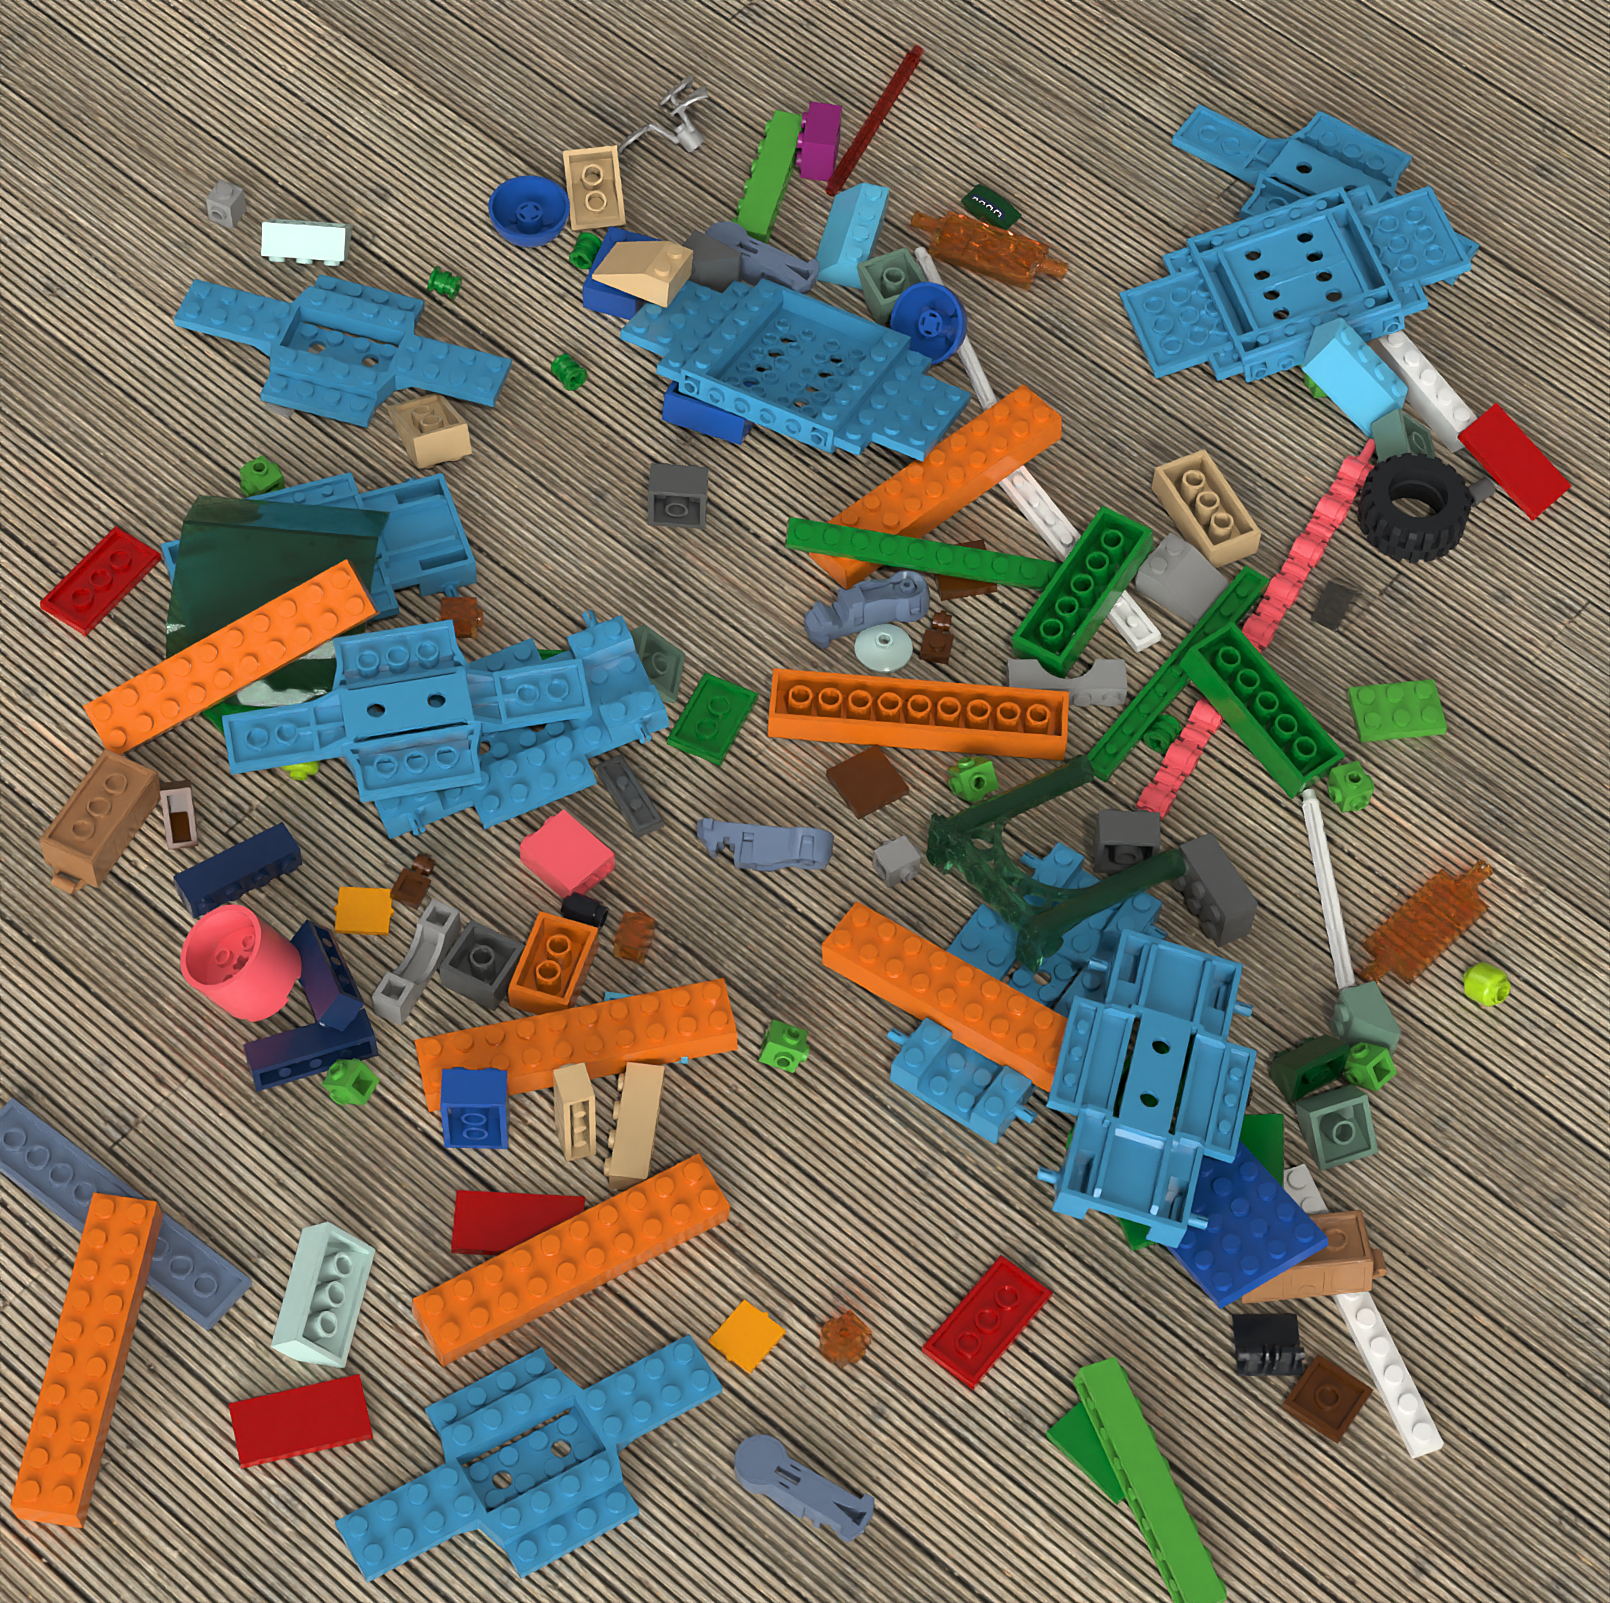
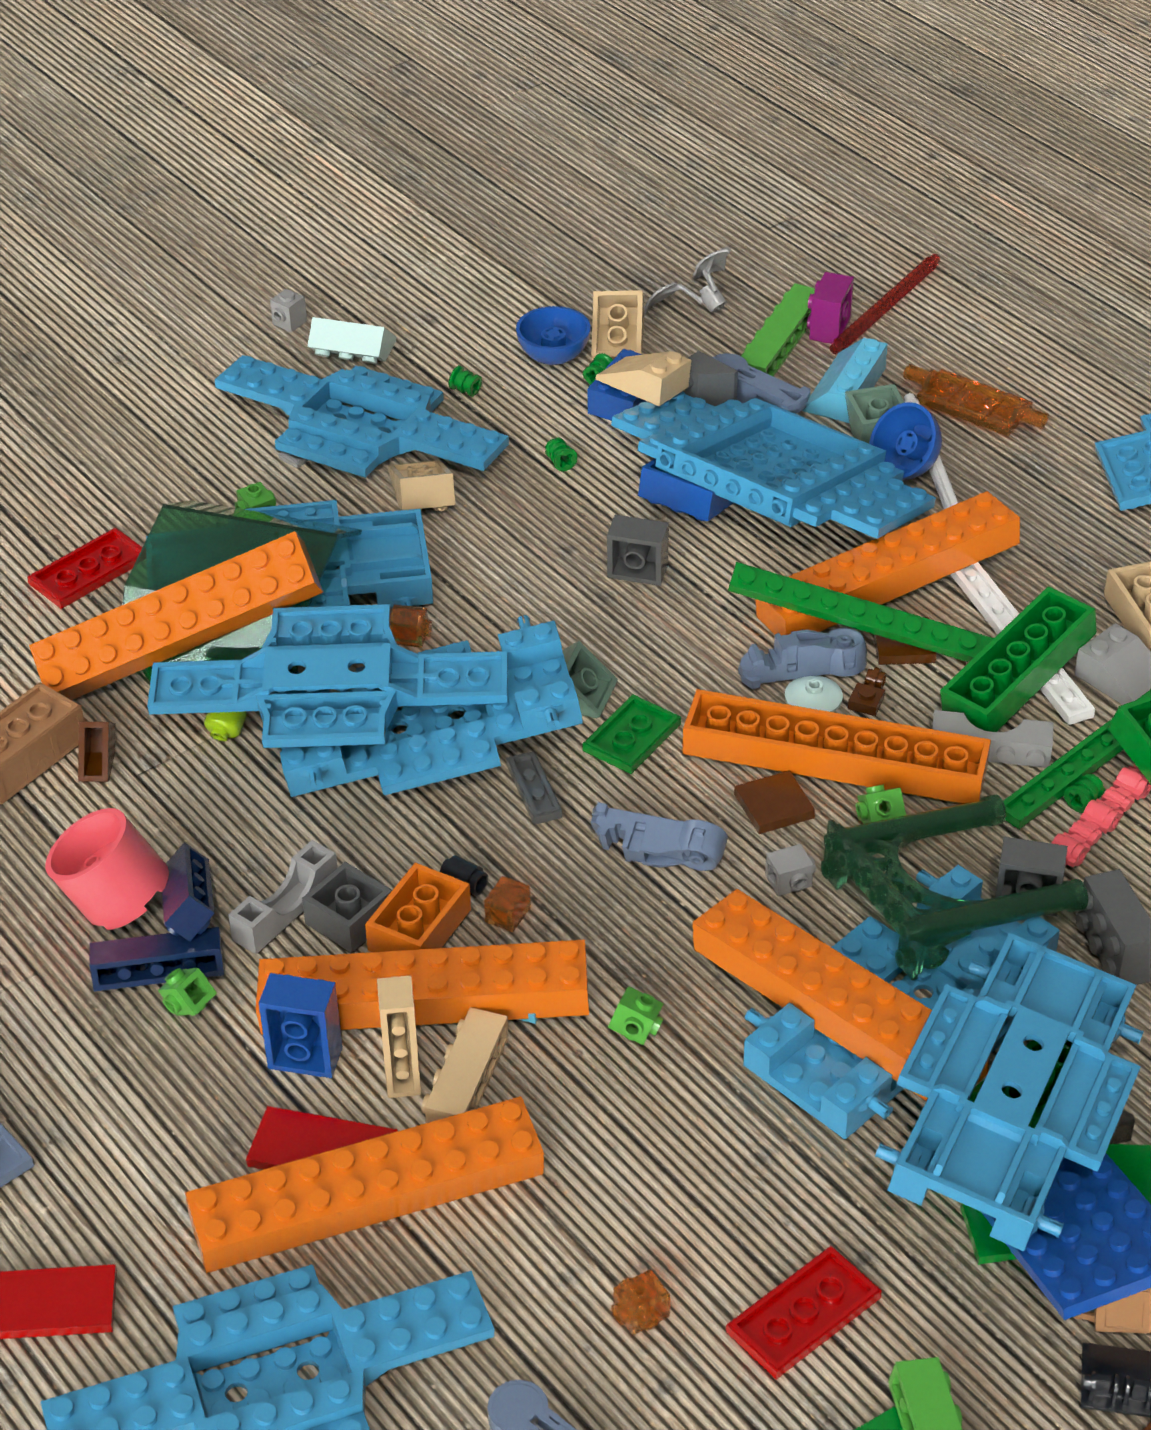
camera: 15 degrees right, 15 degrees down
dark blue brick [173,822,302,919] -> none
light aqua slope [270,1221,376,1368] -> none
light orange piece [334,886,394,936] -> none
reddish brown plate [390,853,436,910] -> none
coral brick [520,809,615,899] -> none
light orange piece [708,1299,786,1374] -> none
dark green slope [960,184,1022,235] -> none

